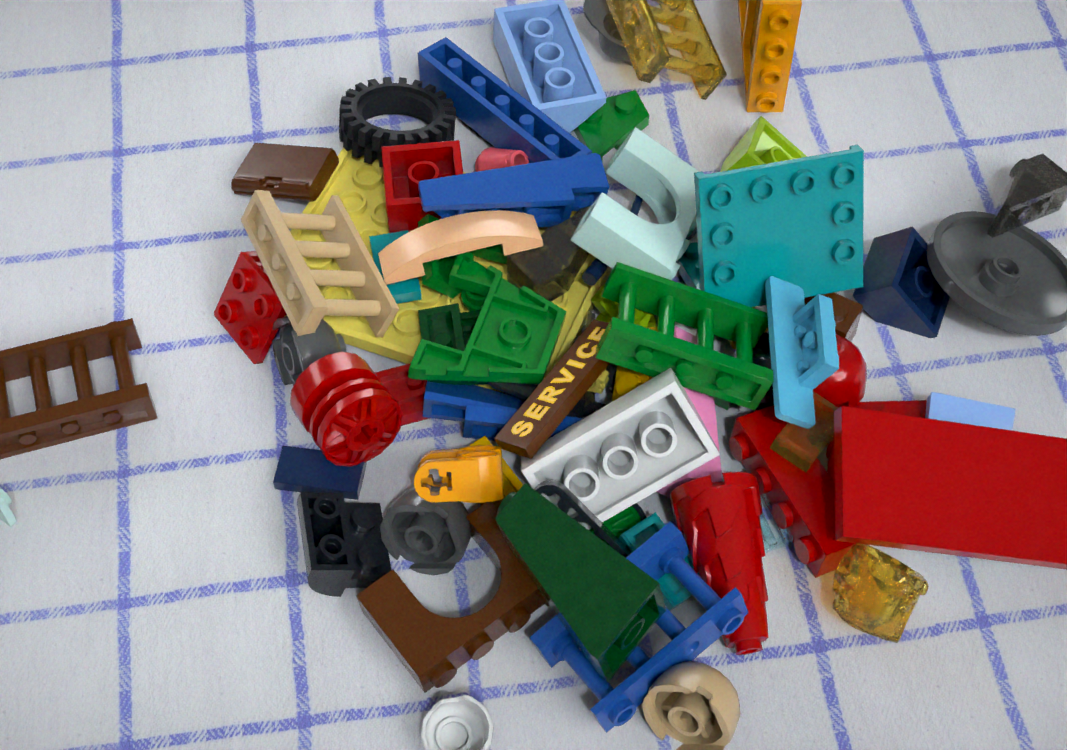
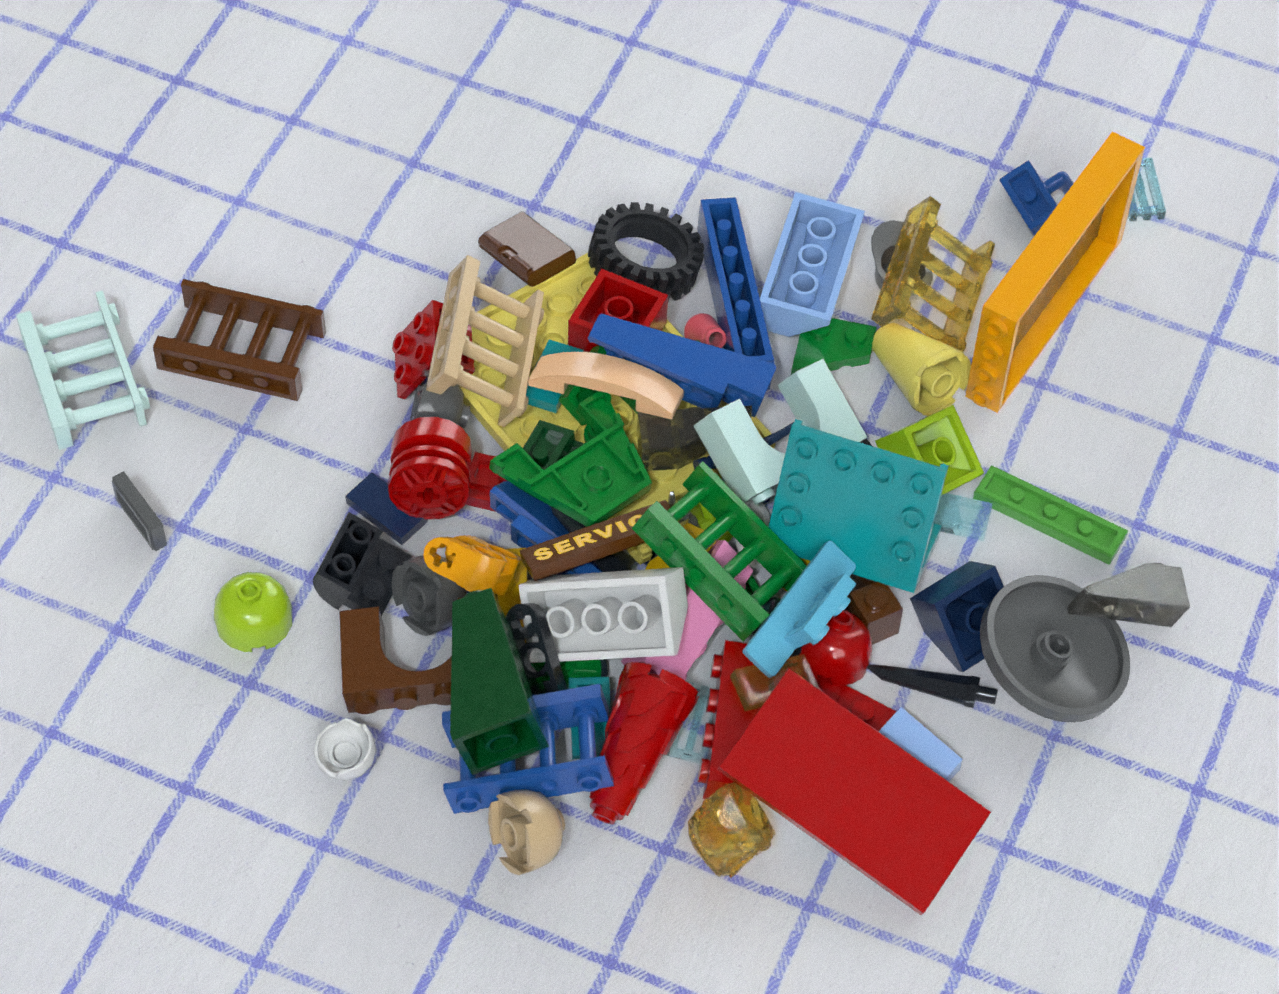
camera: 30 degrees right, 0 degrees up
none -> dark grey tile [112,471,167,551]
none -> lime cylinder [213,572,293,652]
none -> black bar [867,664,998,708]
none -> light yellow cone [872,323,971,416]
none -> bright green tile [973,465,1128,565]

